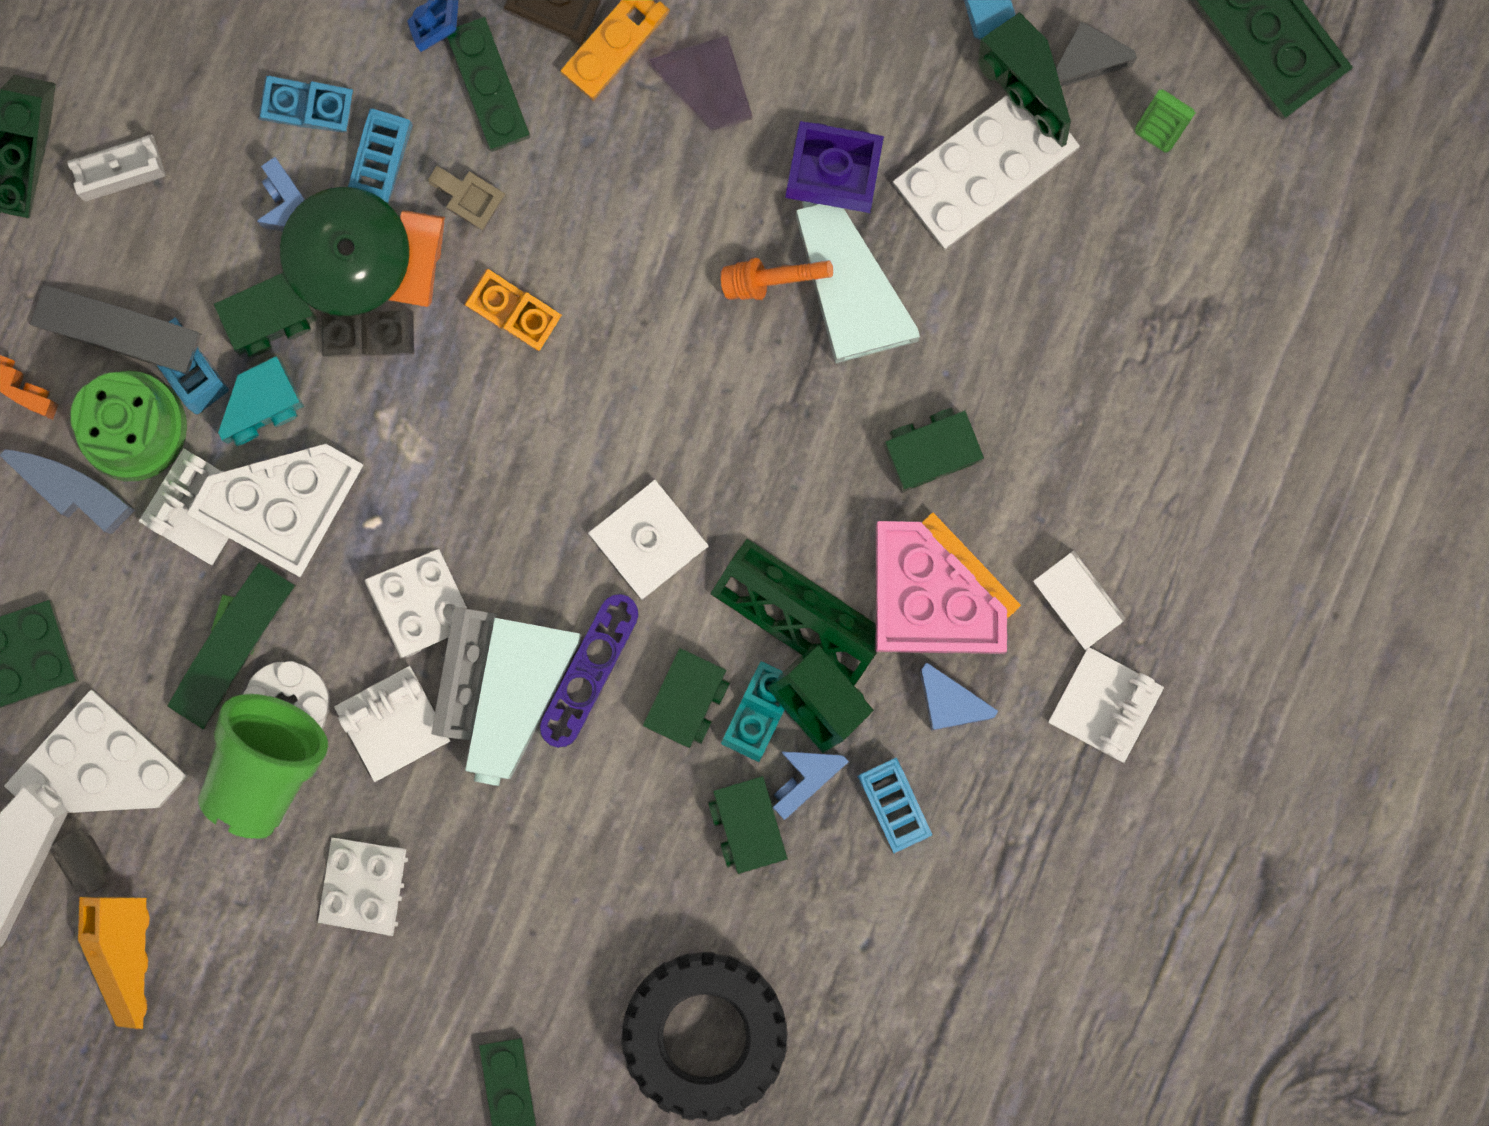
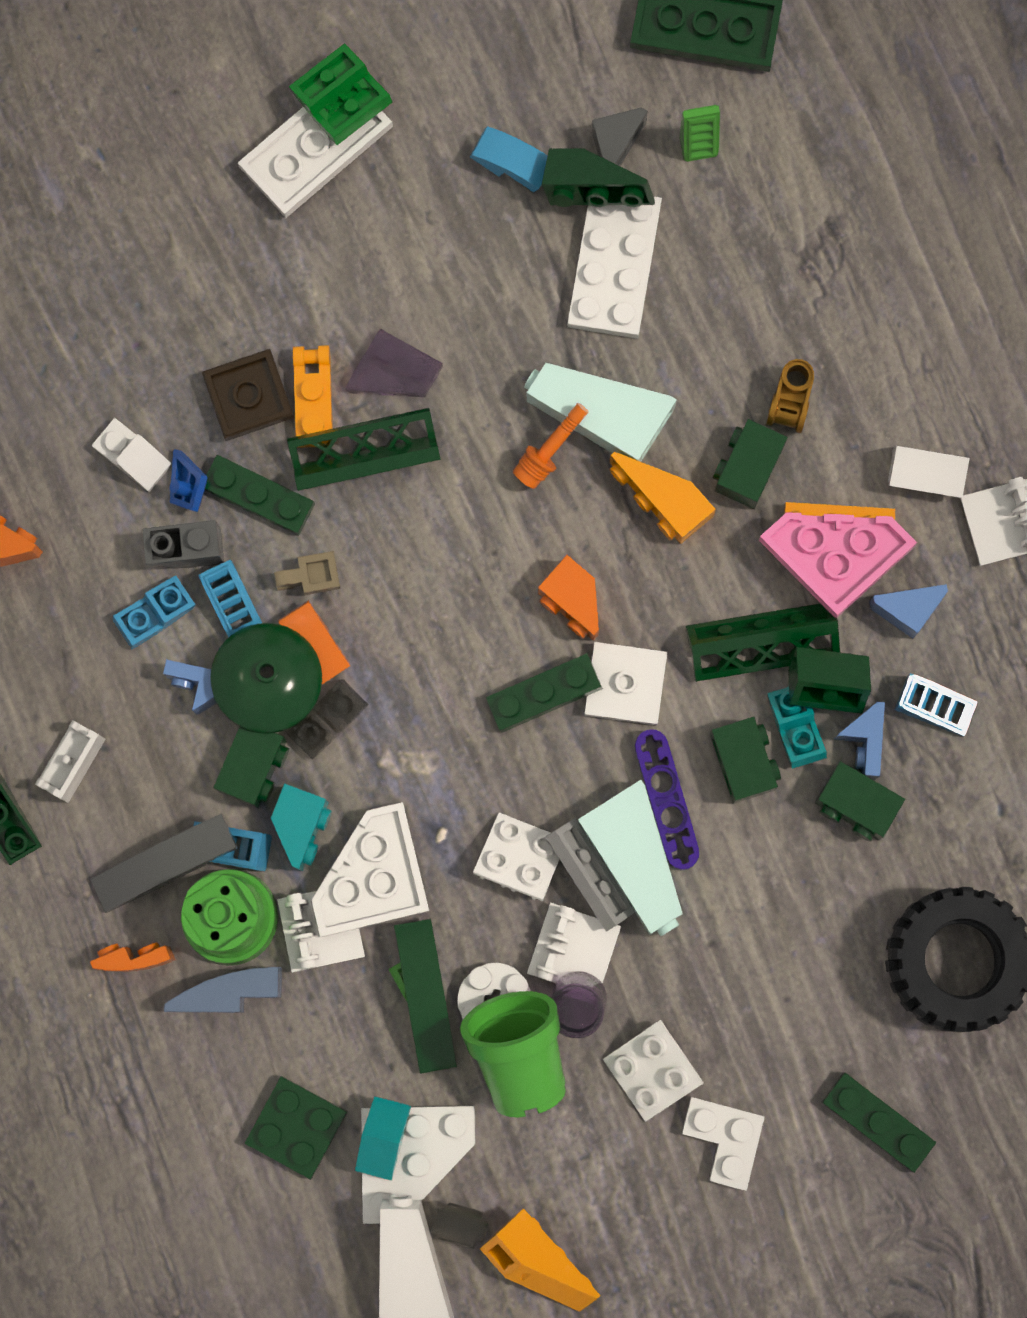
camera: 35 degrees left, 5 degrees down
light orange slope [463,269,562,351] -> none
dark purple plate [785,121,884,213] -> none
none -> dark grey slope [142,520,224,568]
none -> dark green fence [287,408,441,491]
none -> teal slope [355,1096,411,1181]
none -> dark green plate [486,653,603,733]
none -> orange slope [538,555,599,641]
none -> piece [550,971,607,1038]
none -> light orange slope [609,452,716,544]
none -> white plate [681,1097,765,1191]
none -> pearl gold piece [766,359,814,433]

